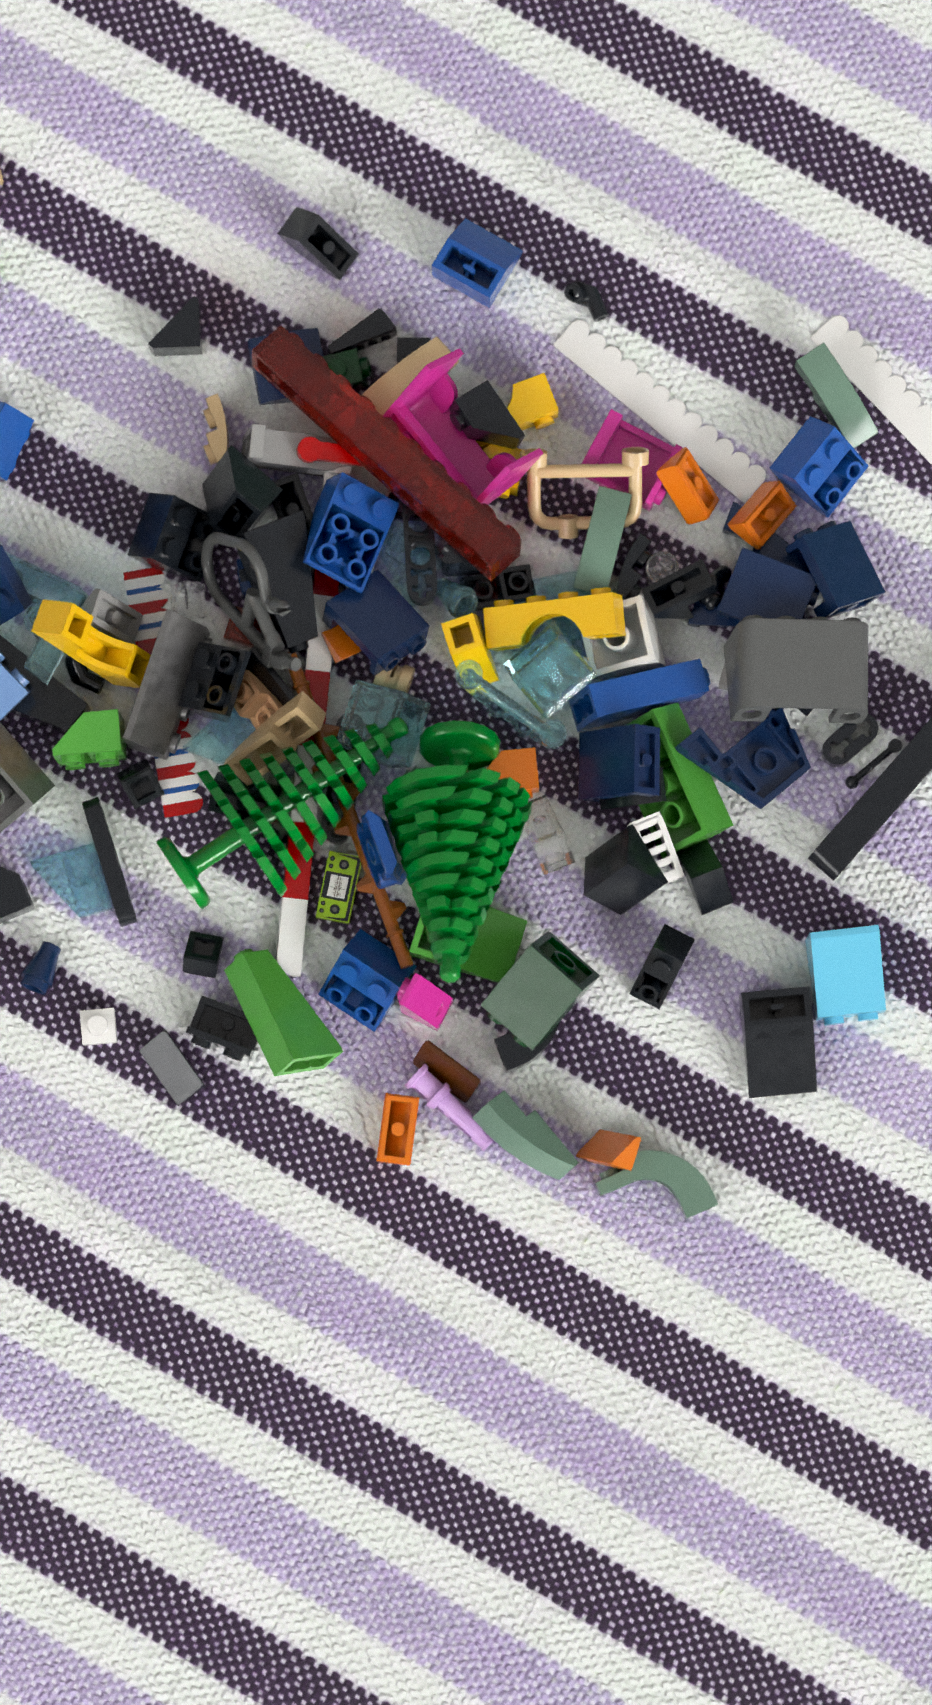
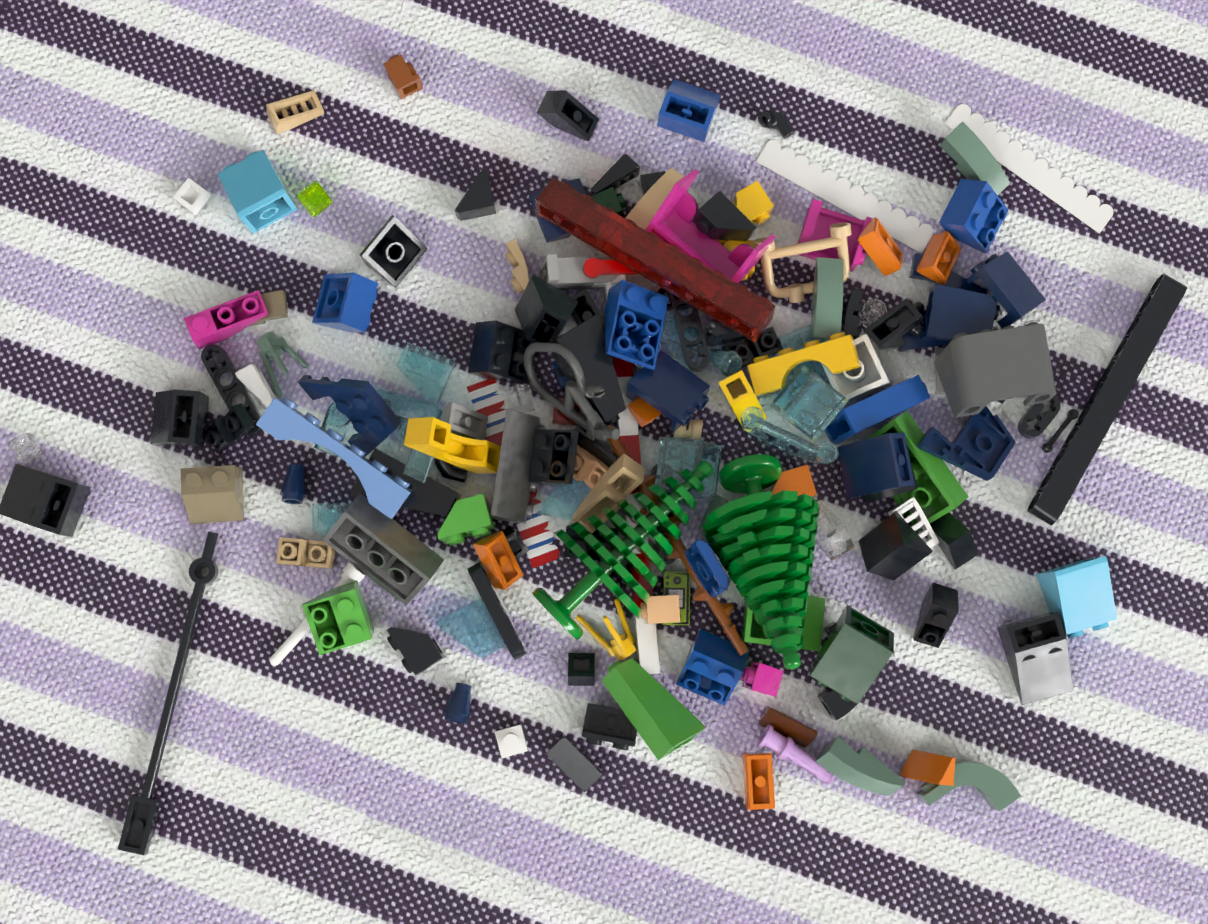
camera: 15 degrees left, 0 degrees up
none -> black slope [359,215,428,288]
none -> dark orange brick [384,54,423,99]
none -> clear light blue wing [396,342,456,408]
none -> orange slope [473,531,523,590]
none -> yellow plant [576,598,636,661]
none -> light nougat brick [641,595,680,624]

